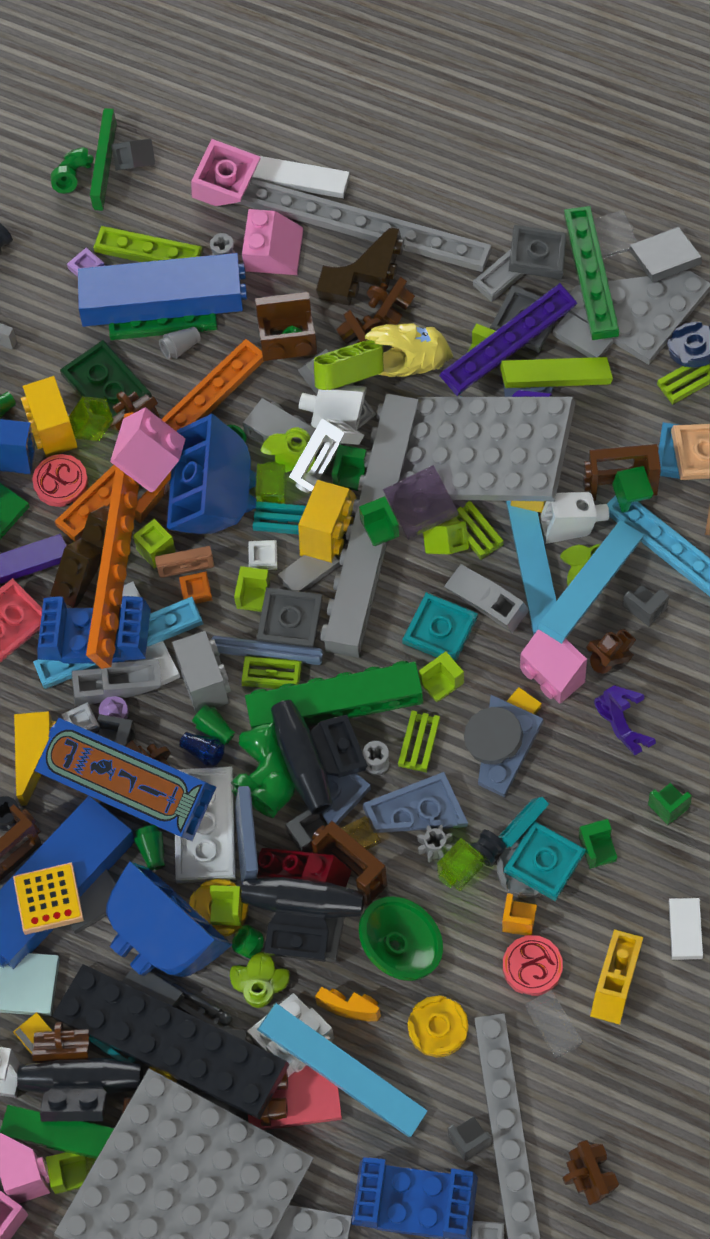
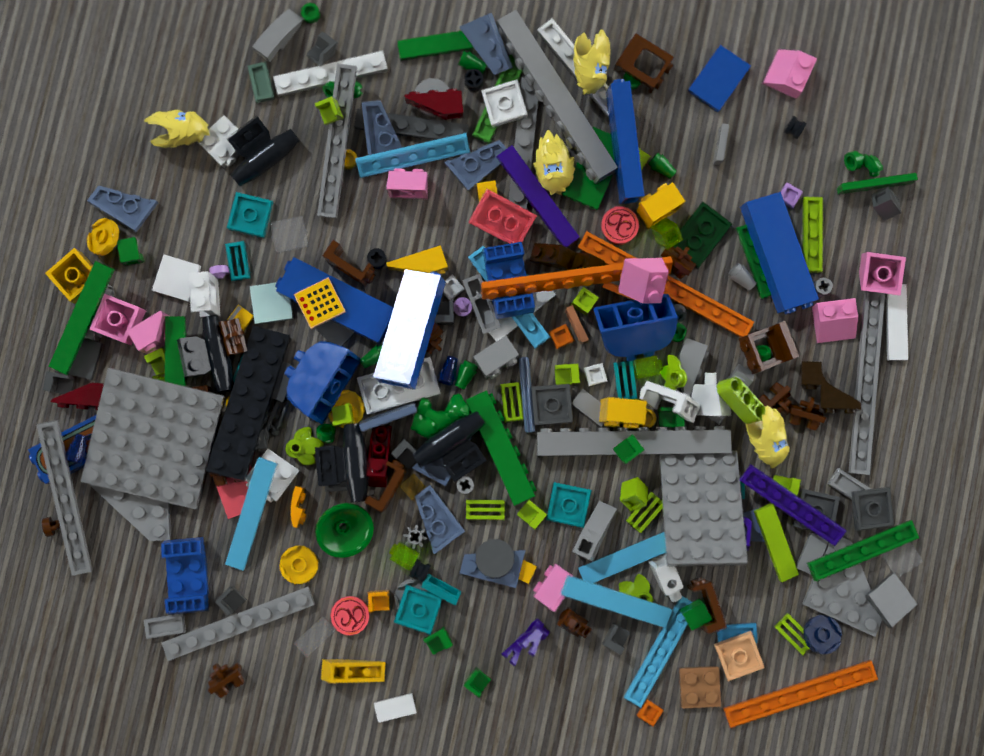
camera: 70 degrees right, 20 degrees up
clear purple plate [383,465,459,540] -> none

